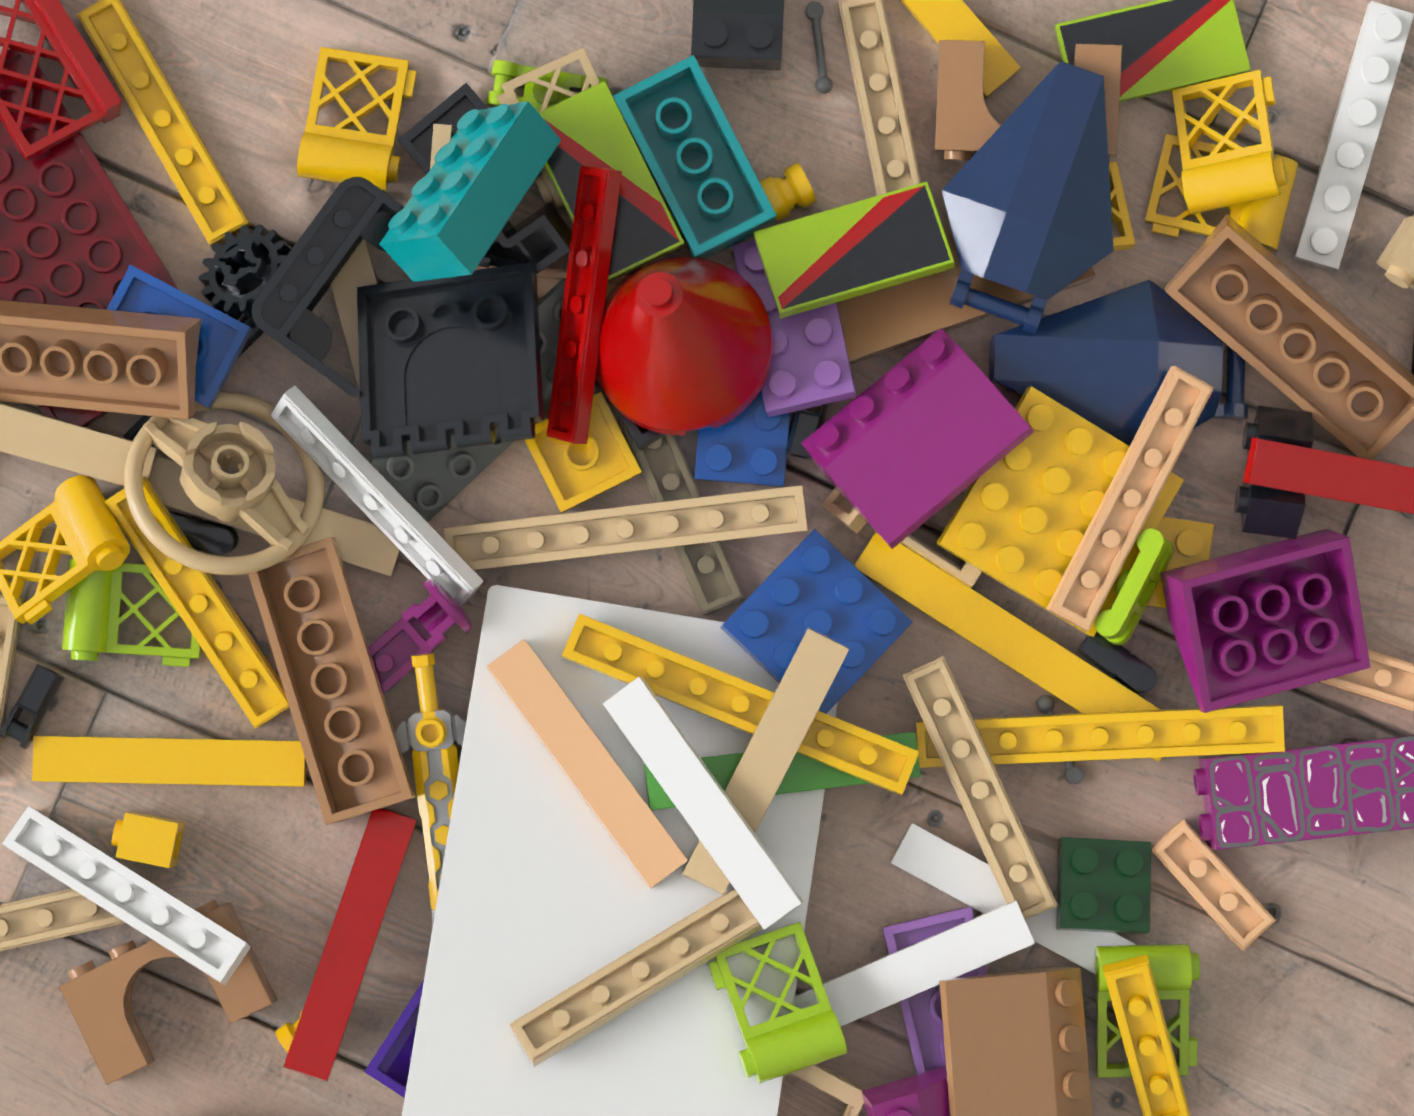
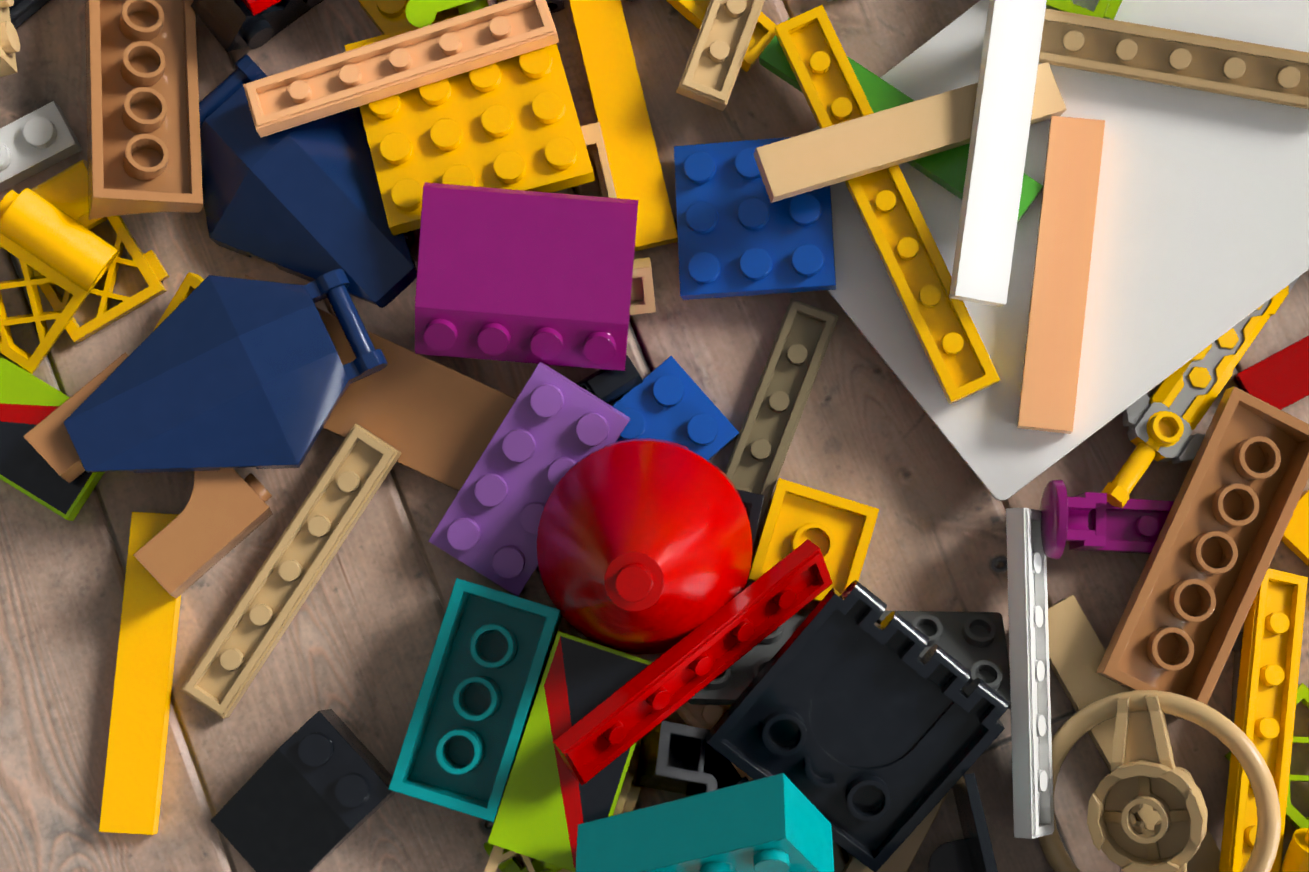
camera: 135 degrees left, 5 degrees down
black bar [168,510,239,555] -> none
tan plate [443,485,809,570] -> none
tile [753,181,955,319] -> none
yellow wheel [759,162,817,222] -> none
dark grey hinge [806,1,833,94] -> none

